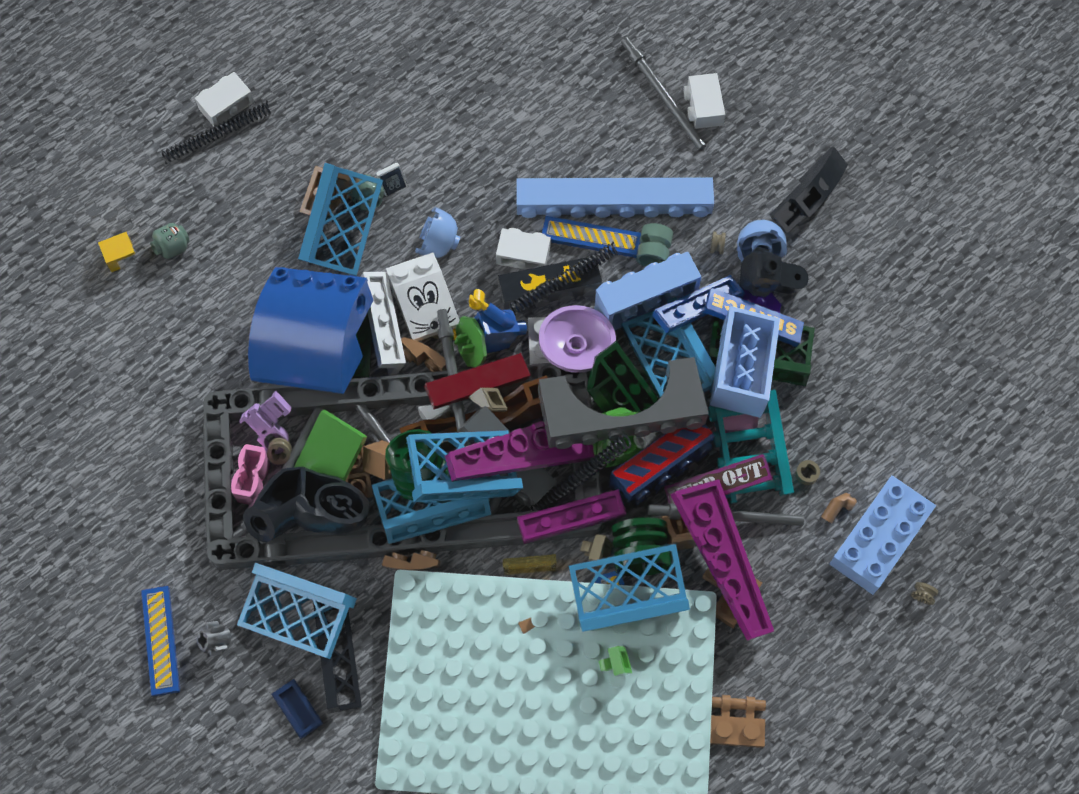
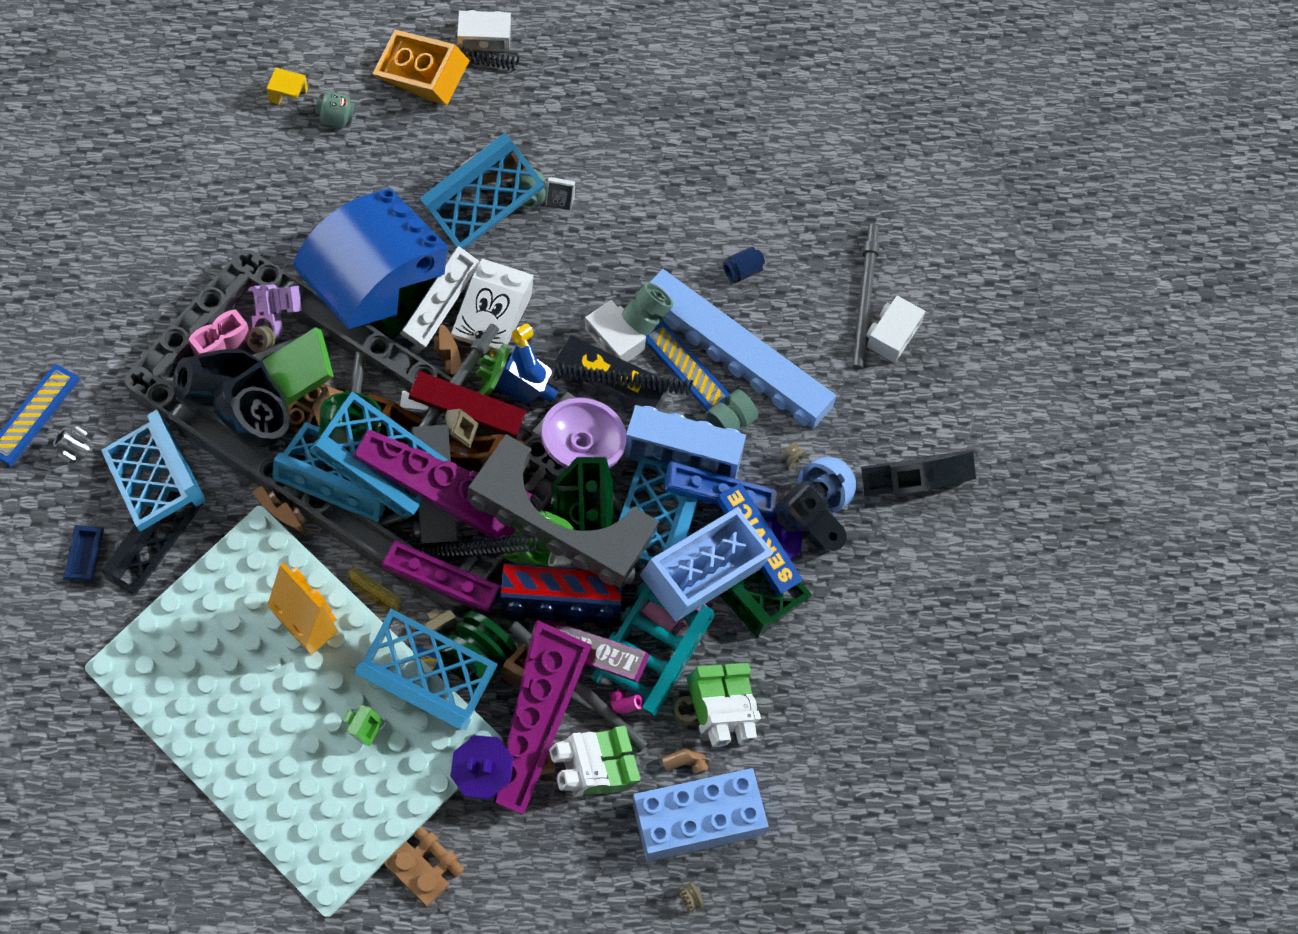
camera: 35 degrees right, 5 degrees down
light blue cylinder [415,207,460,258] -> none
none -> light orange slope [267,562,339,655]
none -> light orange slope [372,30,470,105]
none -> dark purple piece [450,735,514,799]
none -> hips [549,726,641,797]
none -> dark pink arm [609,690,643,714]
none -> sand green wheel [622,282,673,335]
none -> hips [686,663,761,747]
none -> dark blue brick [723,247,765,282]

